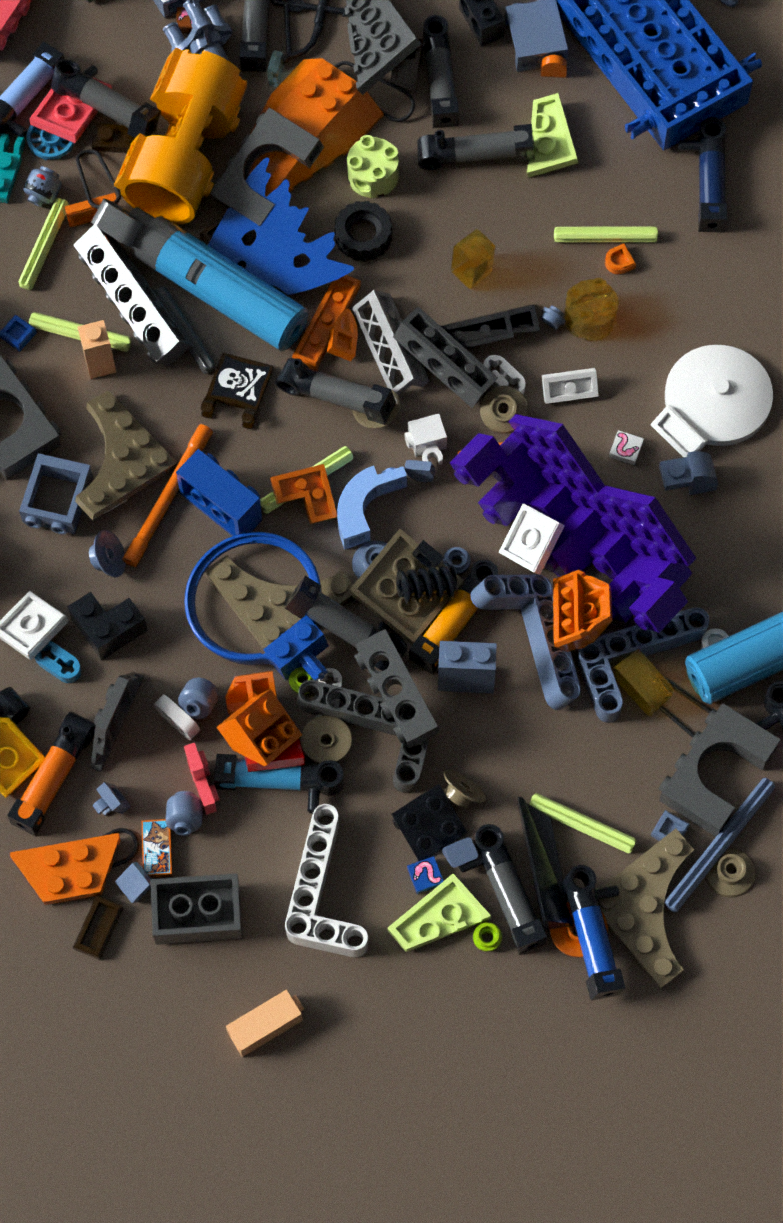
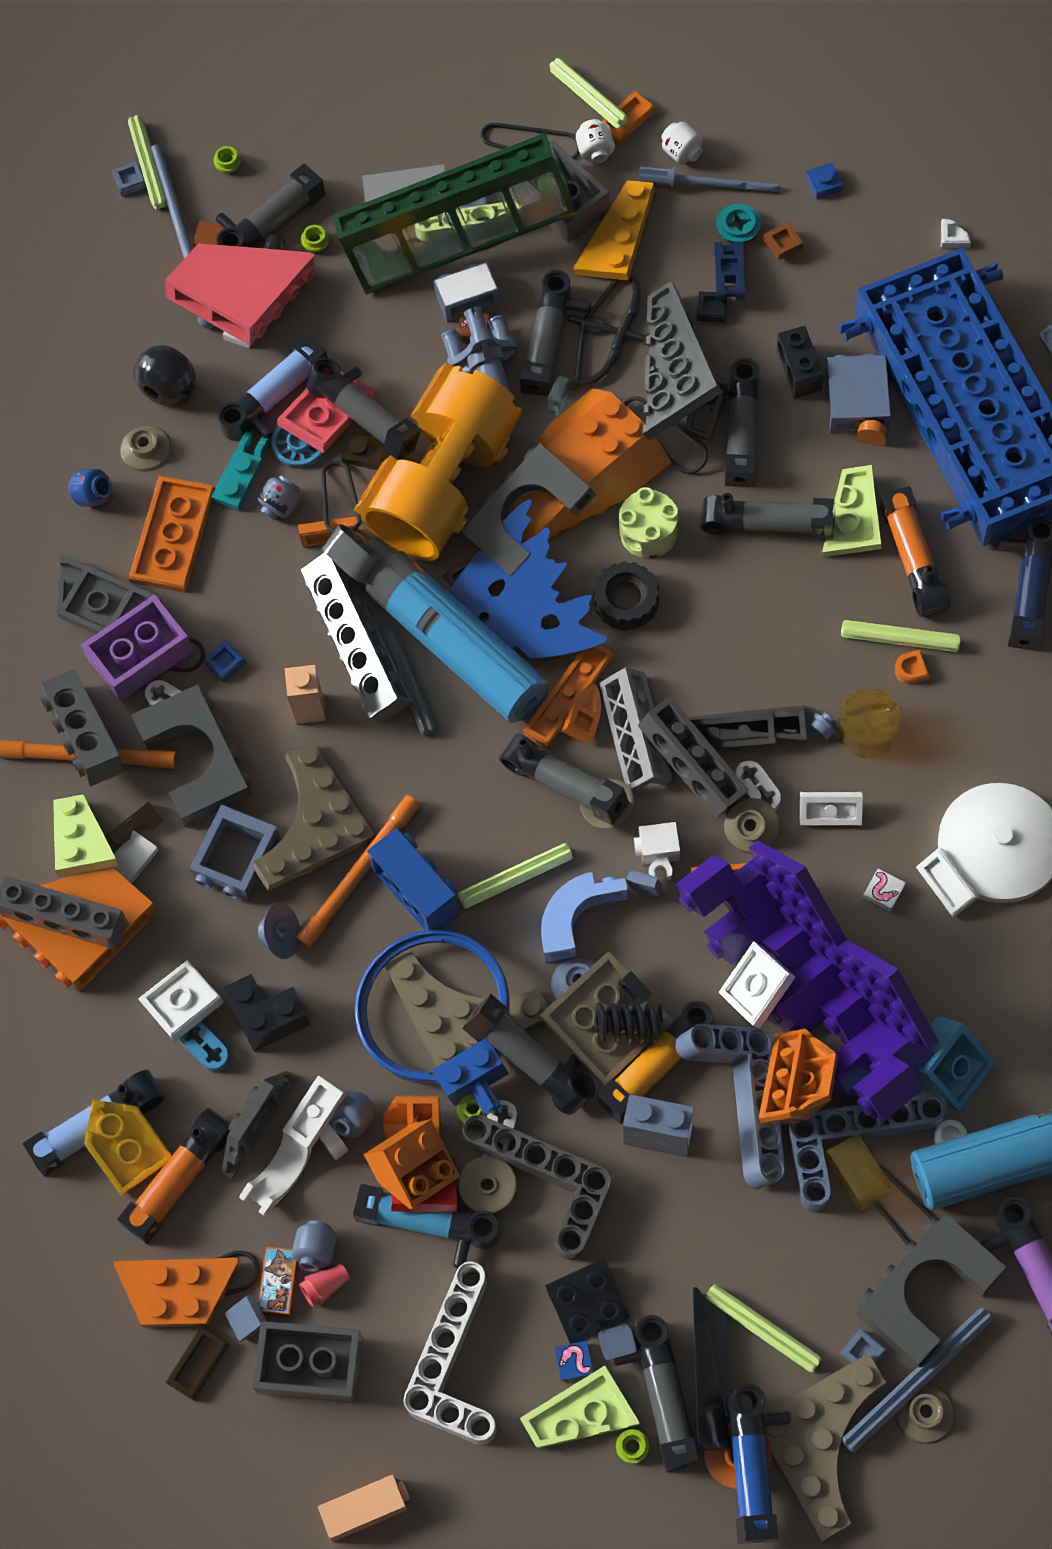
camera: 15 degrees right, 0 degrees up
yellowish green axle [19,198,69,290] -> none
yellowish green axle [29,312,131,352] -> none
sand blue tile [92,782,131,816] -> none
coral plate [184,742,219,815] -> none
flag [201,352,273,429] -> none
orange plate [270,464,337,524] -> none
dark grey brick [354,629,440,748] -> none
sand blue plate [443,547,471,574] -> none
dark tan piece [444,769,487,808] -> none
clear yellow piece [451,229,495,289] -> none
sand blue brick [659,451,718,495] -> none
none -> white piece [239,1075,347,1216]
none -> coral cone [299,1263,350,1307]
none -> piece [880,486,950,617]
none -> dark azure slope [913,1016,996,1112]

